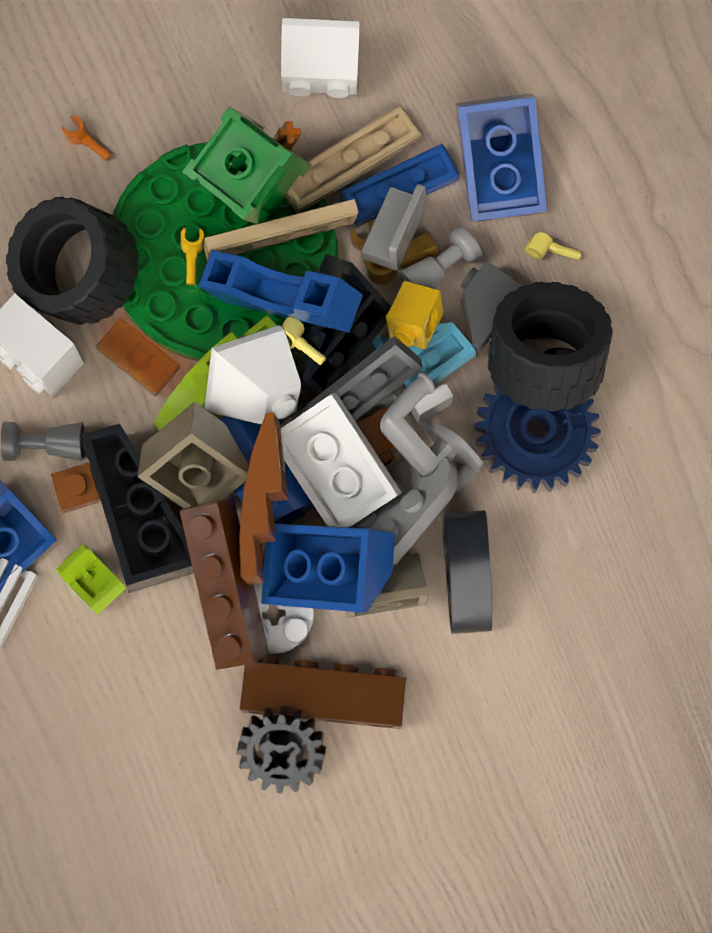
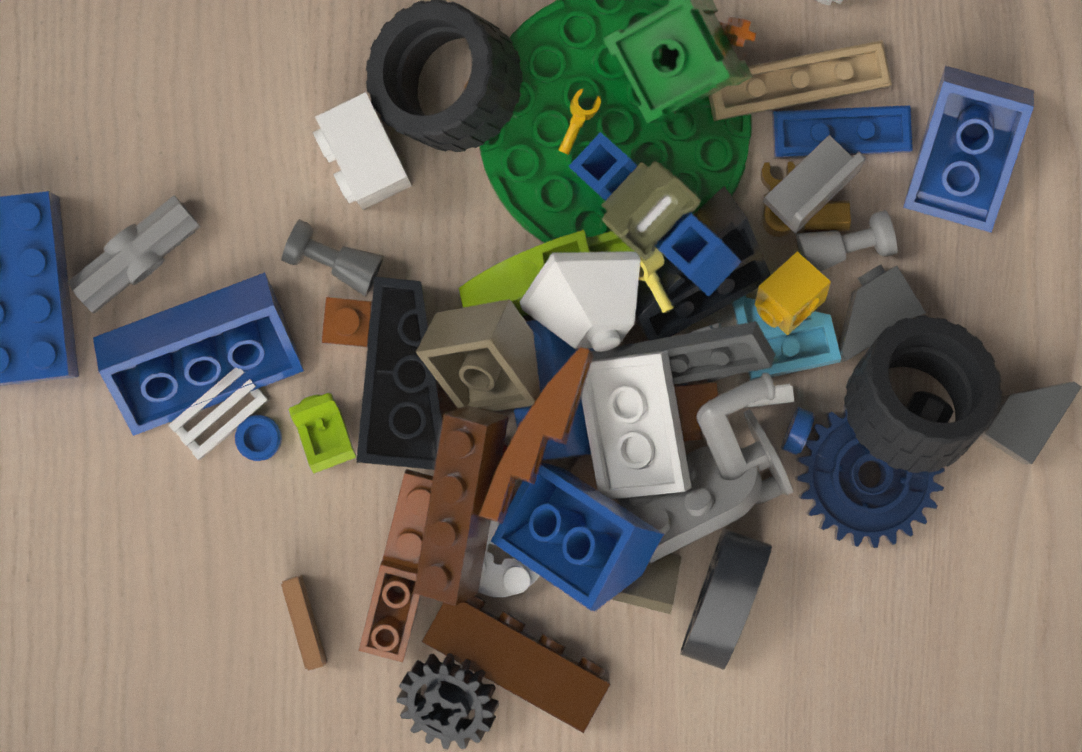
camera: 25 degrees right, 10 degrees up
clear orange plate [95,317,181,397] -> none
tan tile [204,199,358,261] -> none
light yellow hand [525,232,581,260] -> none
none -> blue tile [235,415,282,461]
none -> medium nougat tile [281,575,327,671]
none -> dark orange slope [358,469,433,663]
none -> olive piece [602,162,700,260]
none -> blue tile [781,407,815,455]
none -> dark grey slope [980,382,1082,464]

